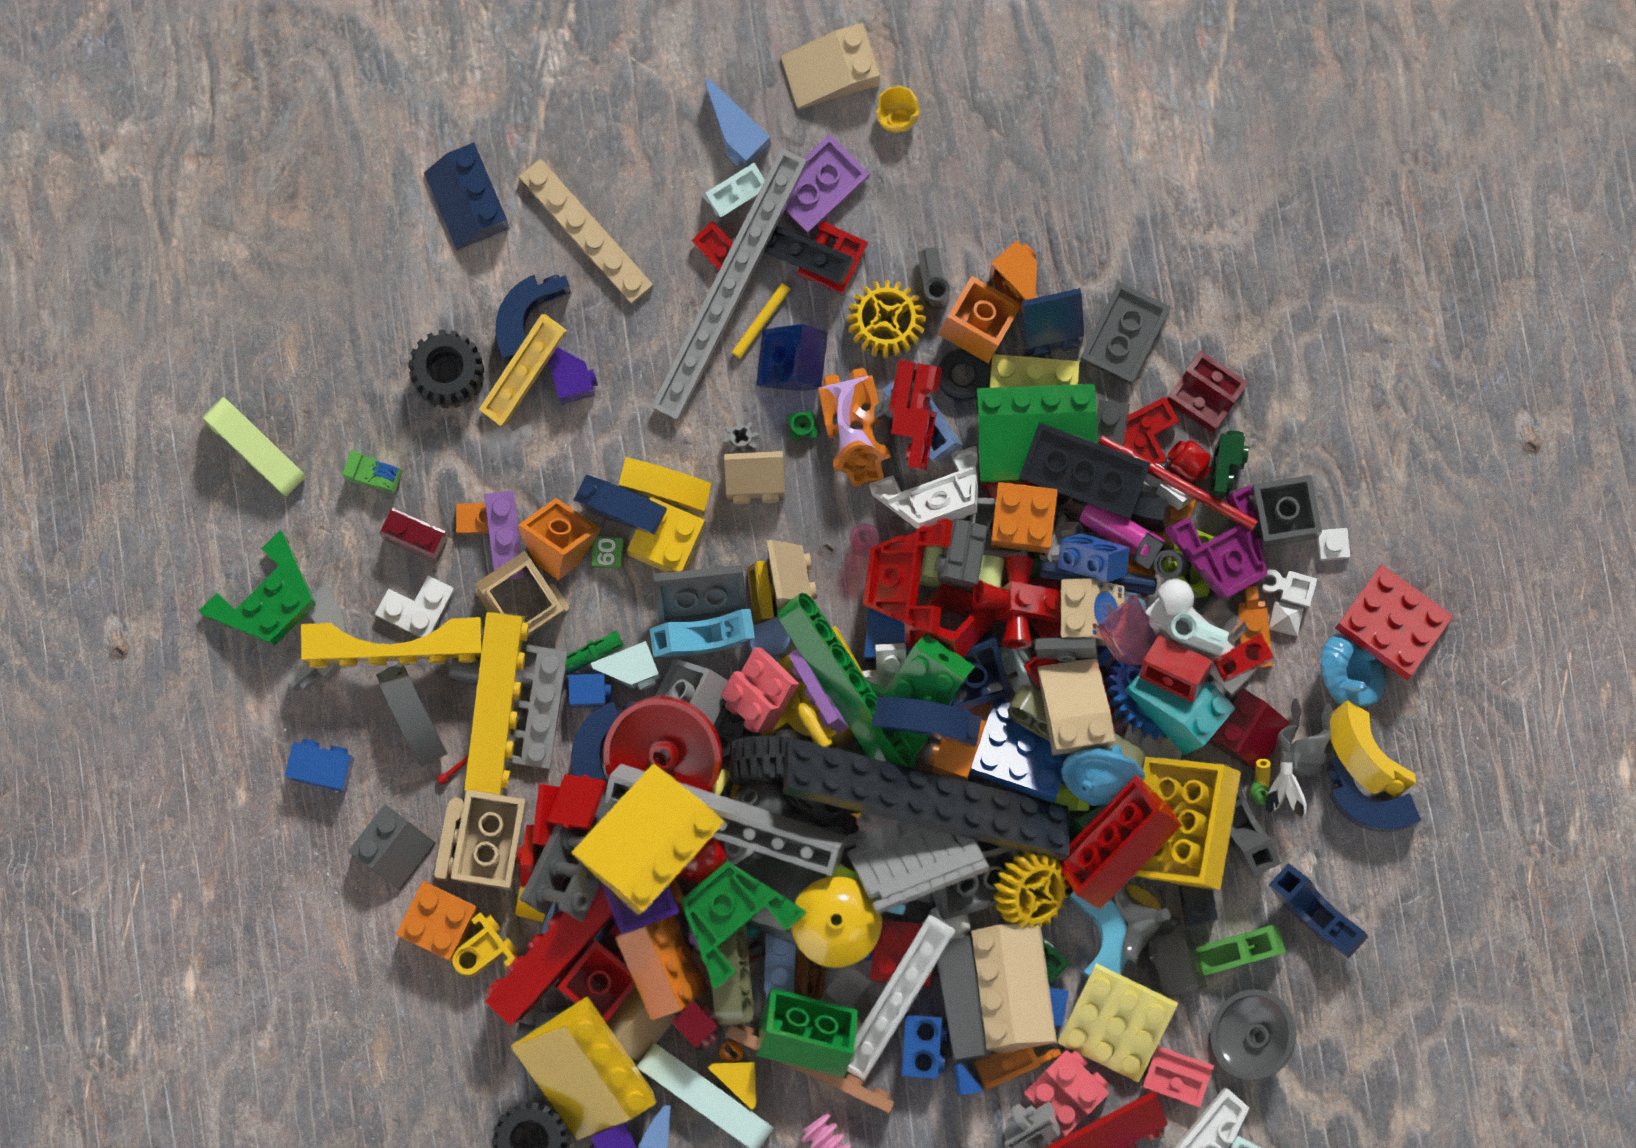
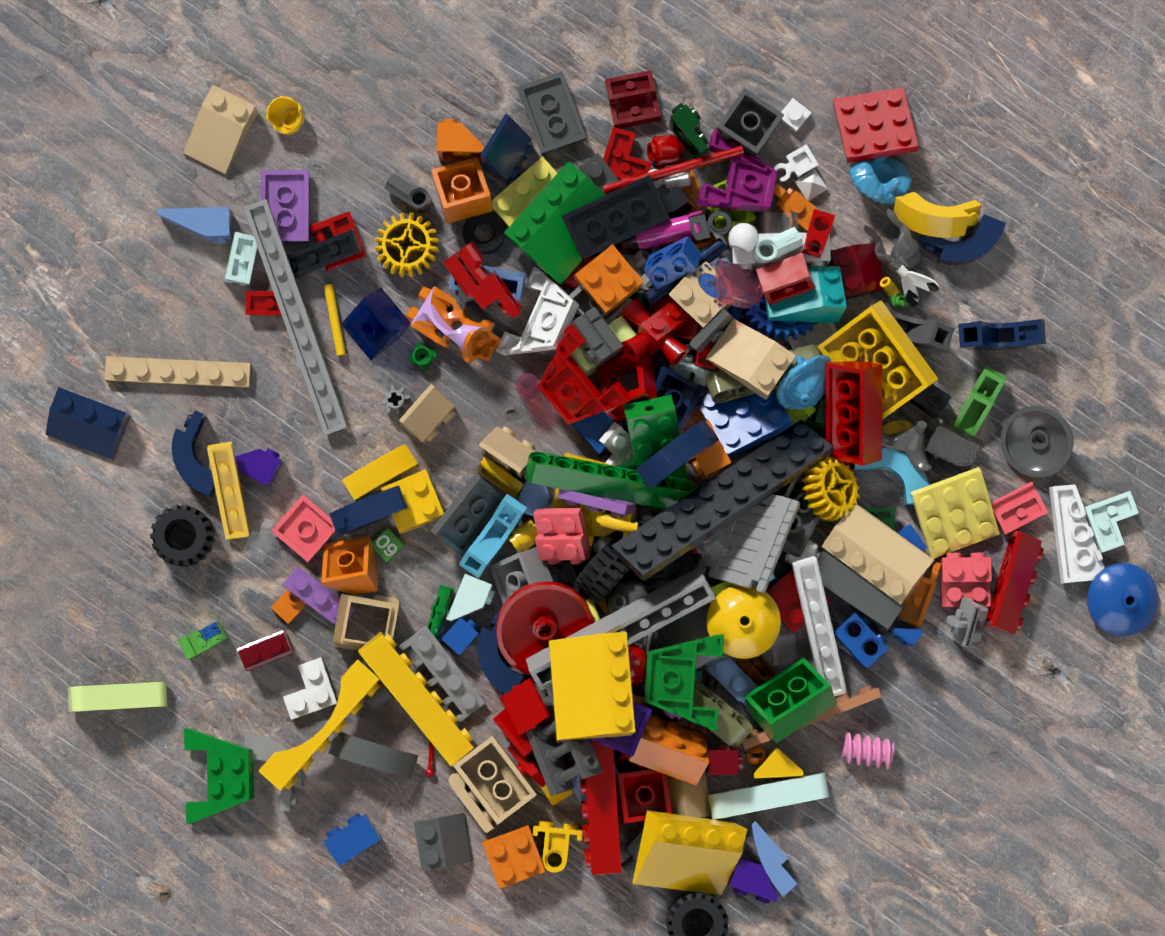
camera: 45 degrees left, 5 degrees up
none -> coral plate [271,495,336,563]
none -> yellow brick [508,519,538,553]

